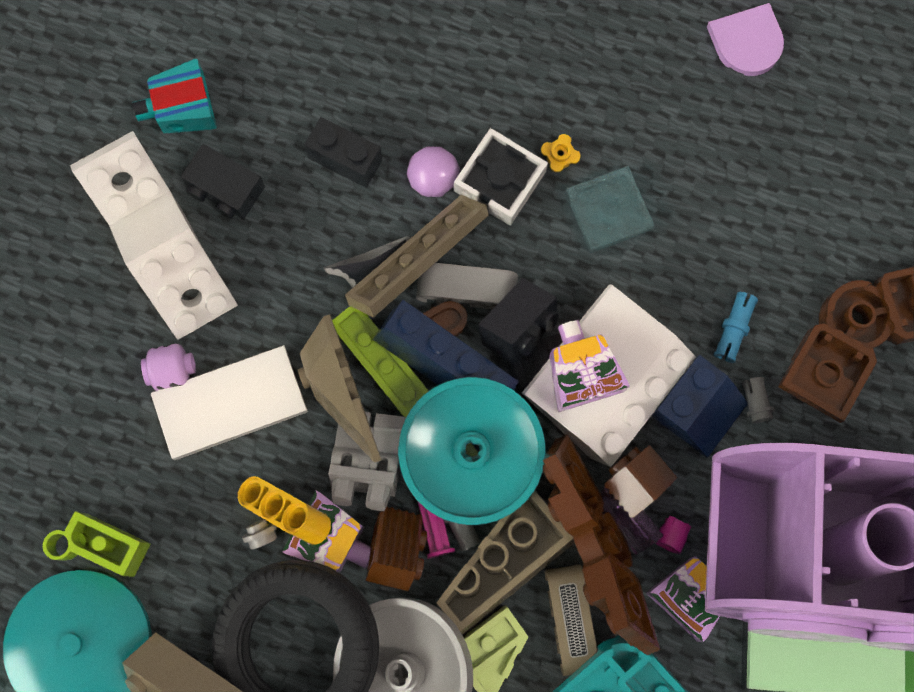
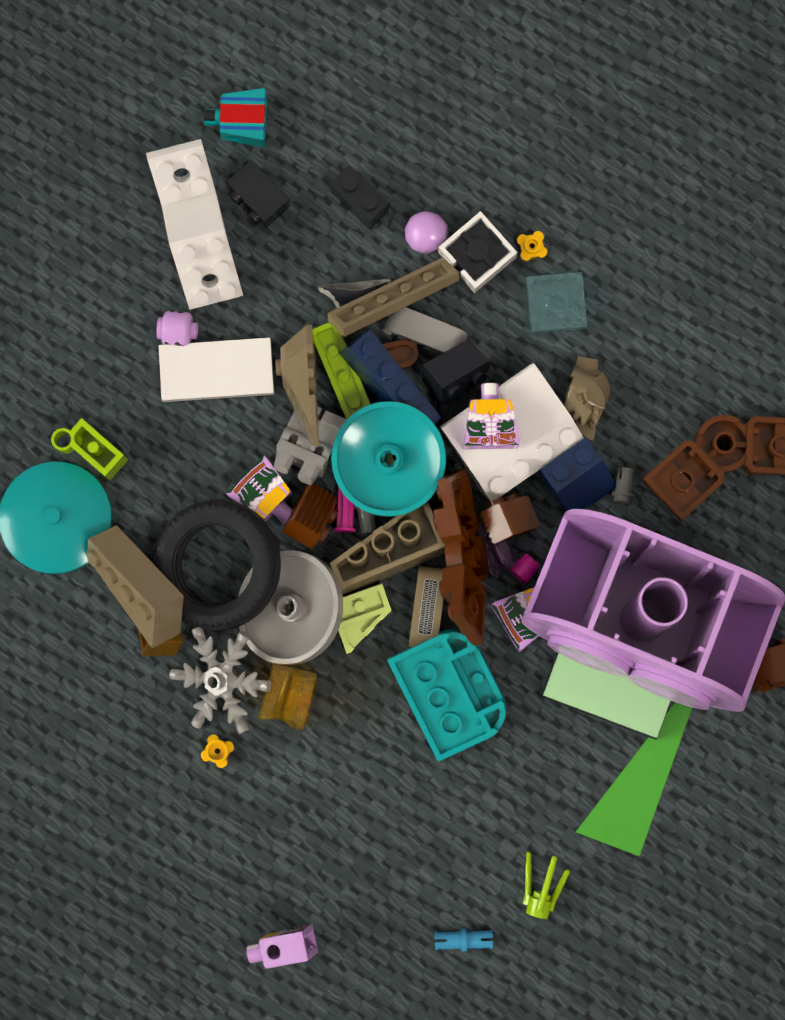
camera: 20 degrees right, 5 degrees up
yellow beam [238,476,331,545] -> none
light grey plate [242,519,277,550] -> none
lavender tile [707,3,784,76] -> none
dark azure pin [713,292,758,363] -> none
none -> dark tan piece [564,356,610,441]

